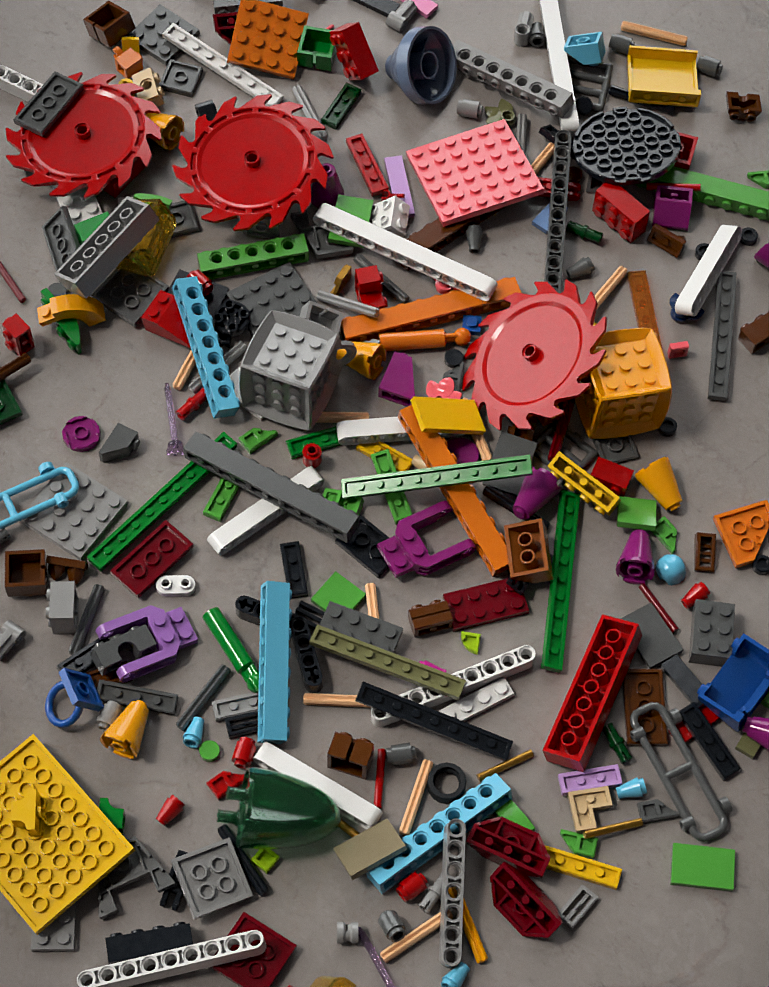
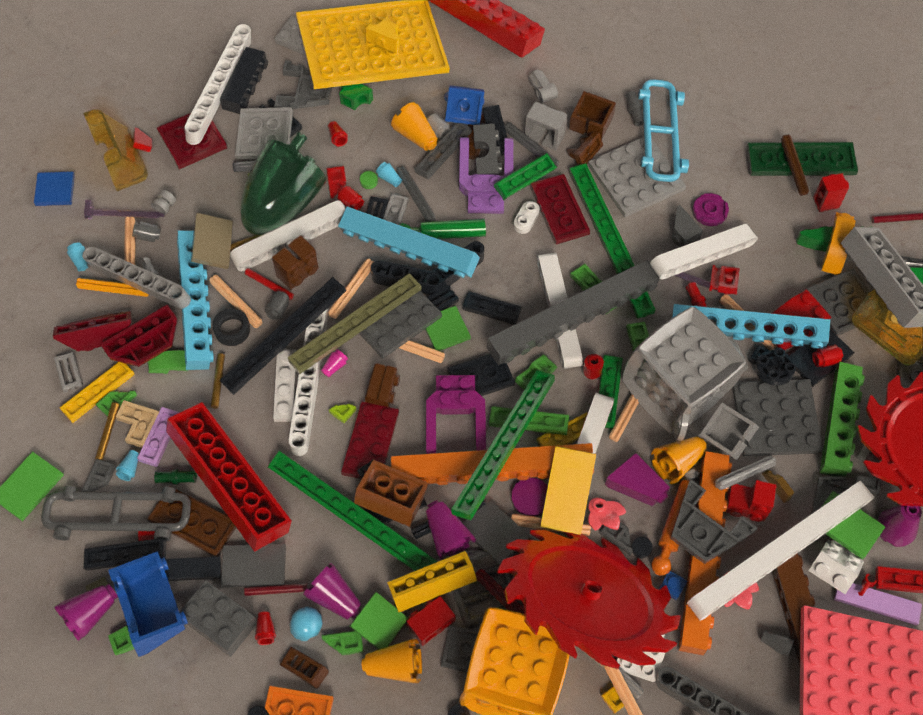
camera: 120 degrees right, 0 degrees up
dark grey axle [353,253,409,304] -> none
red brick [396,872,428,902] -> none
none -> green tile [493,153,557,200]
none -> white beam [650,224,758,280]
none -> dark grey wing [670,480,758,564]
none -> red plate [709,265,740,295]

